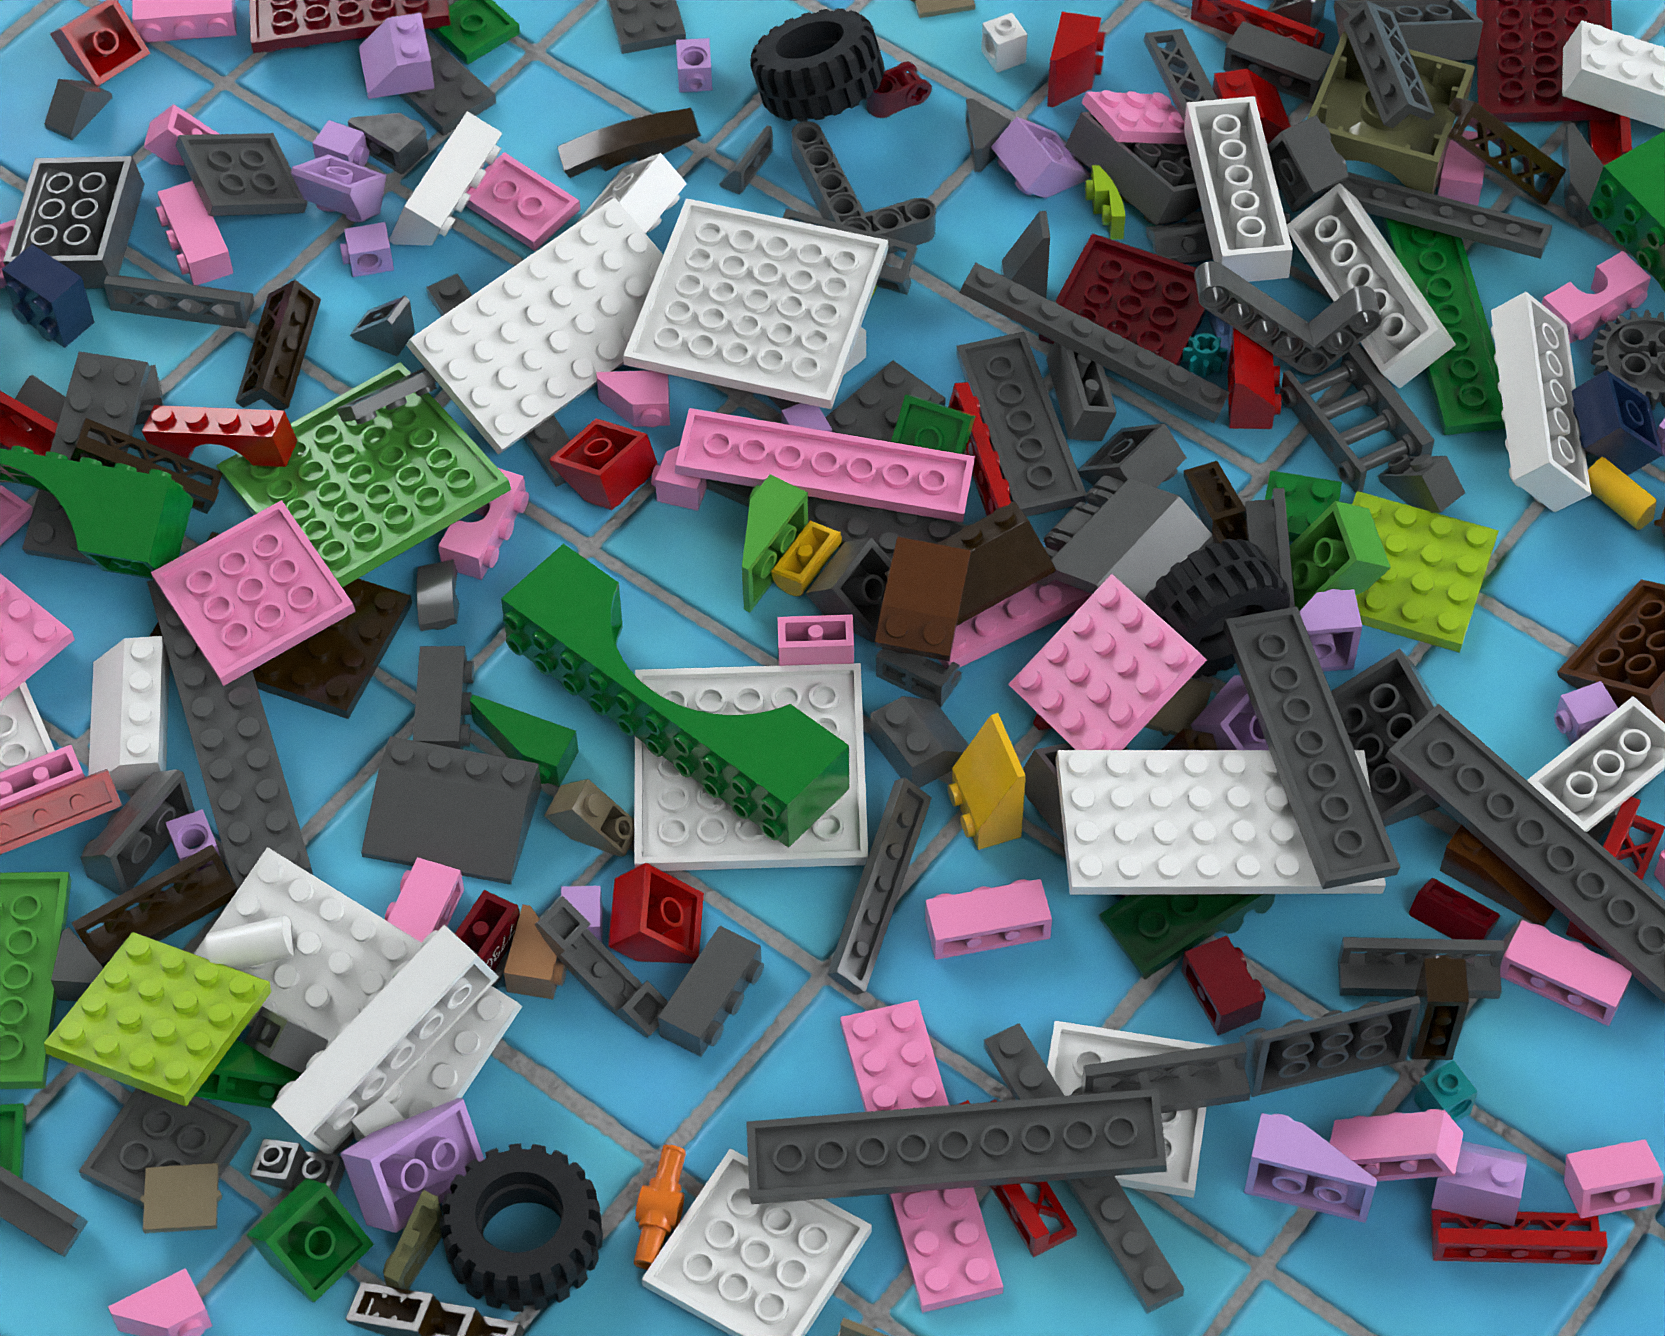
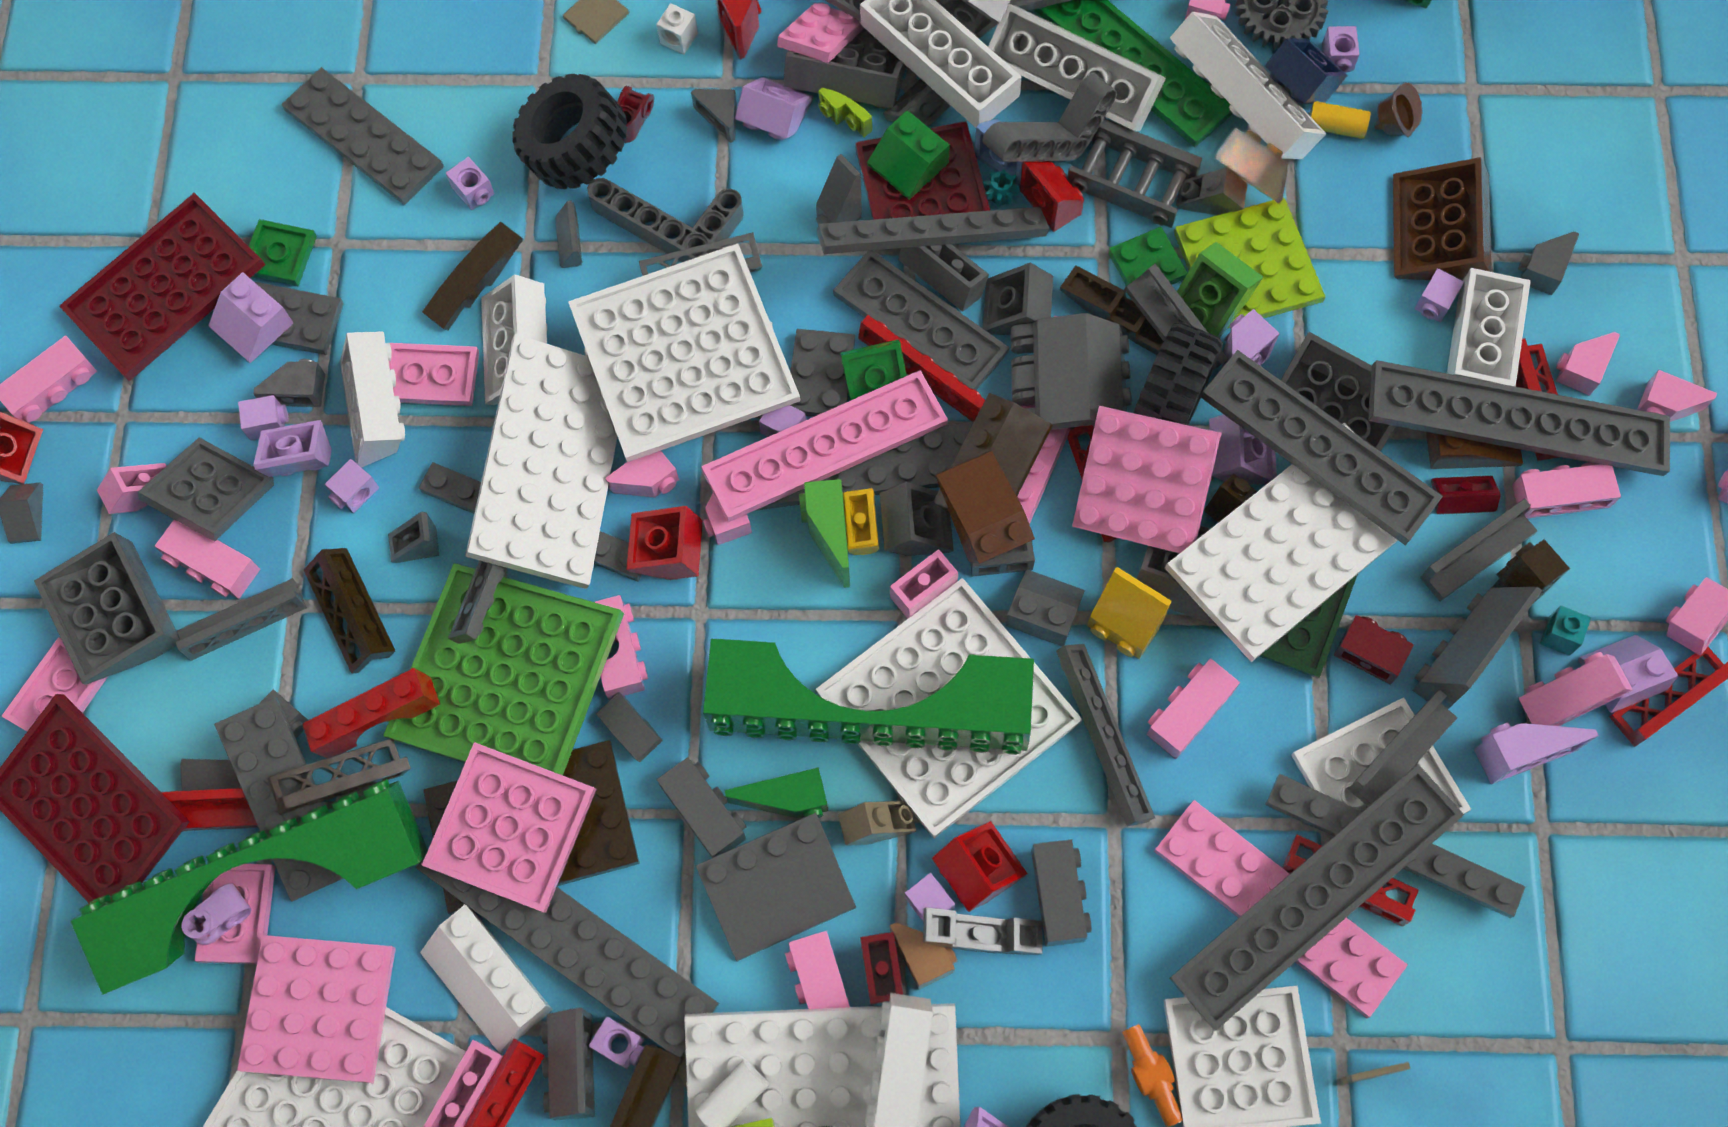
camera: 35 degrees left, 15 degrees up
dark blue brick [2,244,95,348] -> none
none -> green slope [867,110,950,200]
none -> clear orange slope [1214,128,1289,204]

